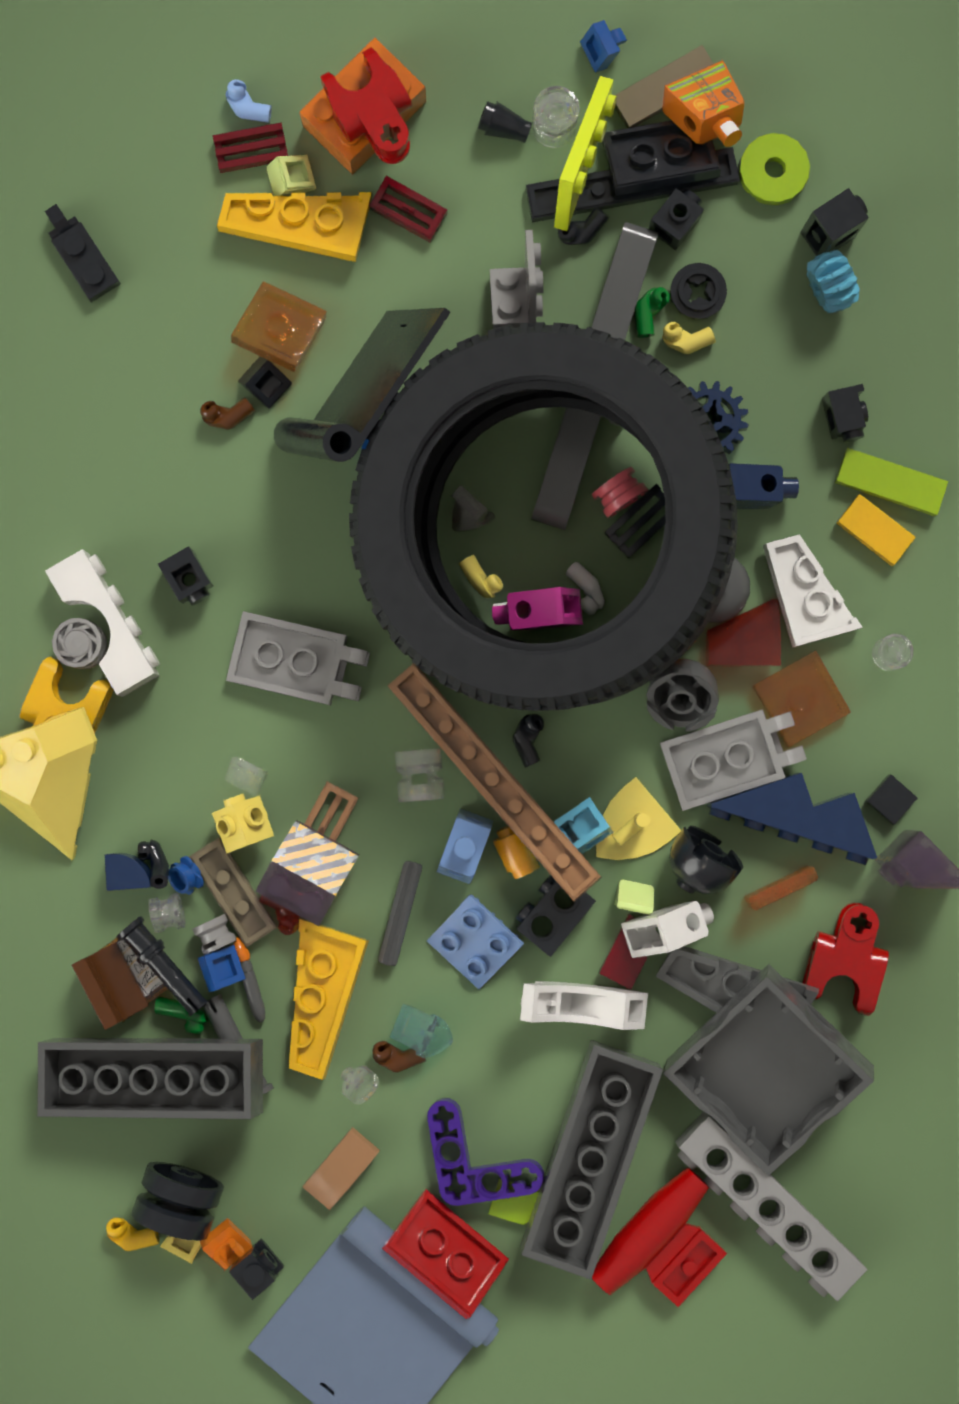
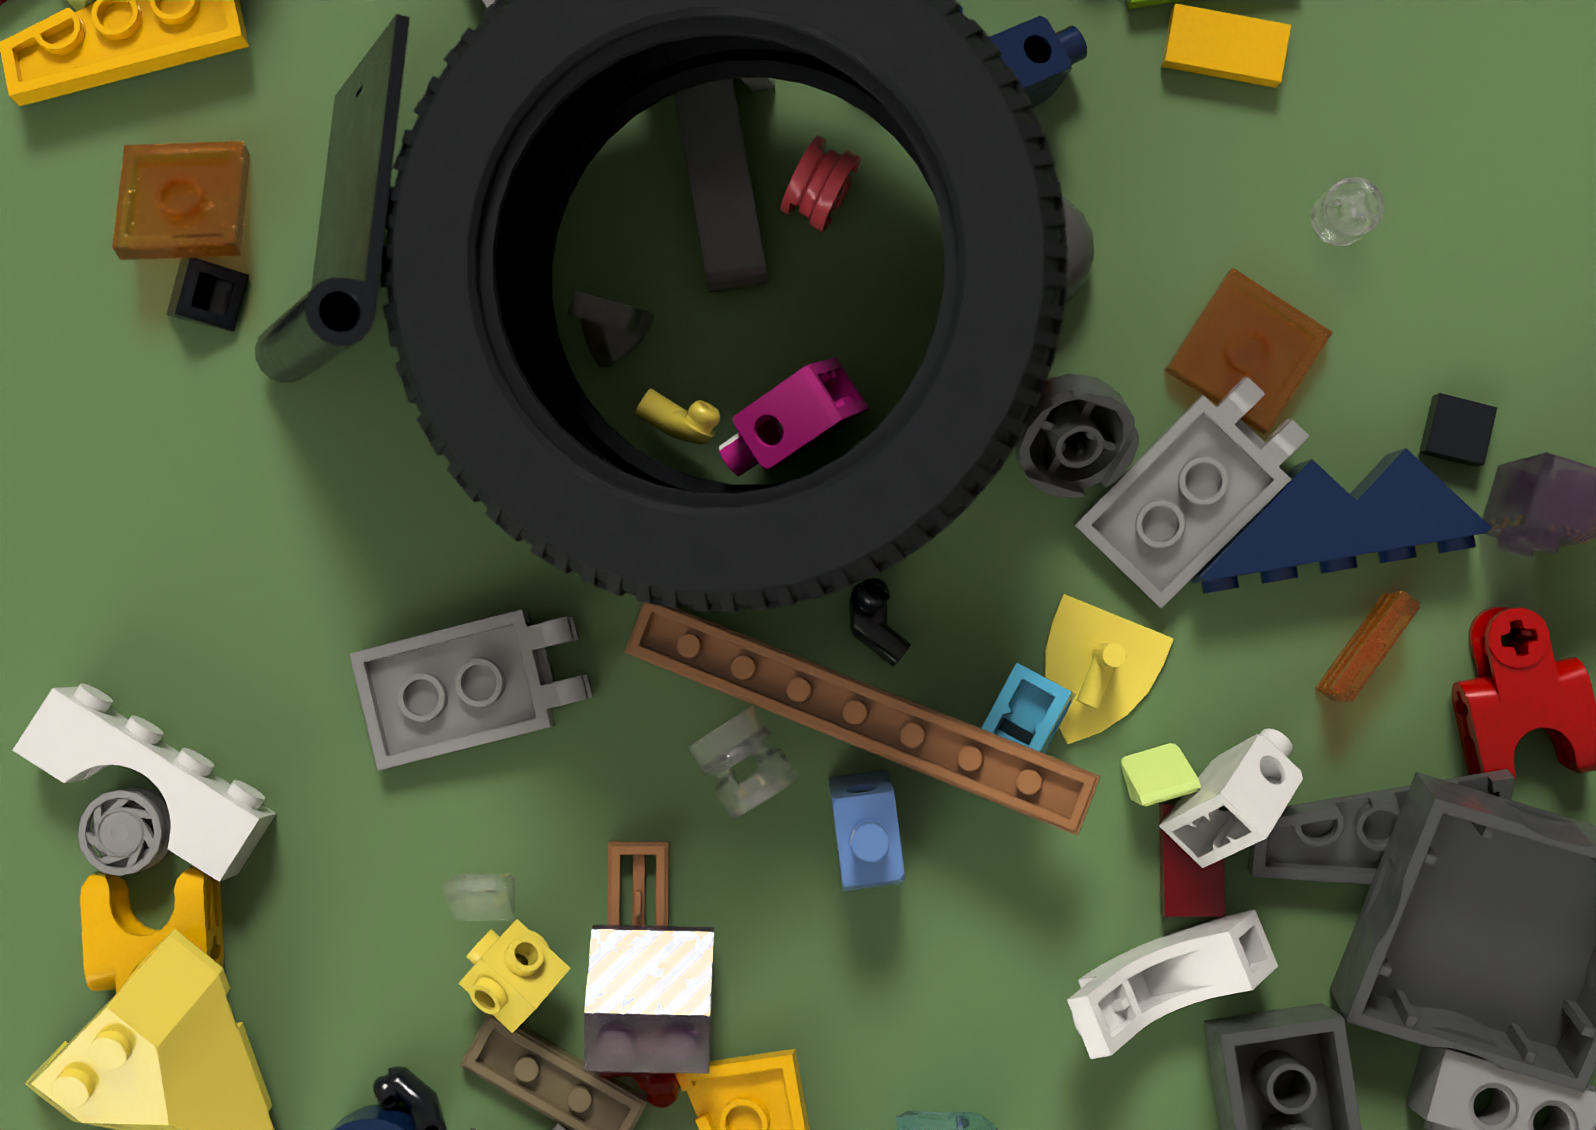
camera: 25 degrees left, 0 degrees up
black brick [158,546,214,606] -> none
blue plate [168,856,204,895] -> none
reddish brown arm [200,397,255,430] -> none
dark grey axle [378,861,422,966] -> none
medium blue hinge [427,894,524,989] -> none
light orange brick [493,826,540,879] -> none
black brick [515,875,596,957] -> none
white arm [566,562,605,615] -> none
black tile [604,483,666,559] -> none
black cylinder [669,825,743,894] -> none
clear red slope [706,599,781,667] -> none
white wing [763,534,863,648] -> none

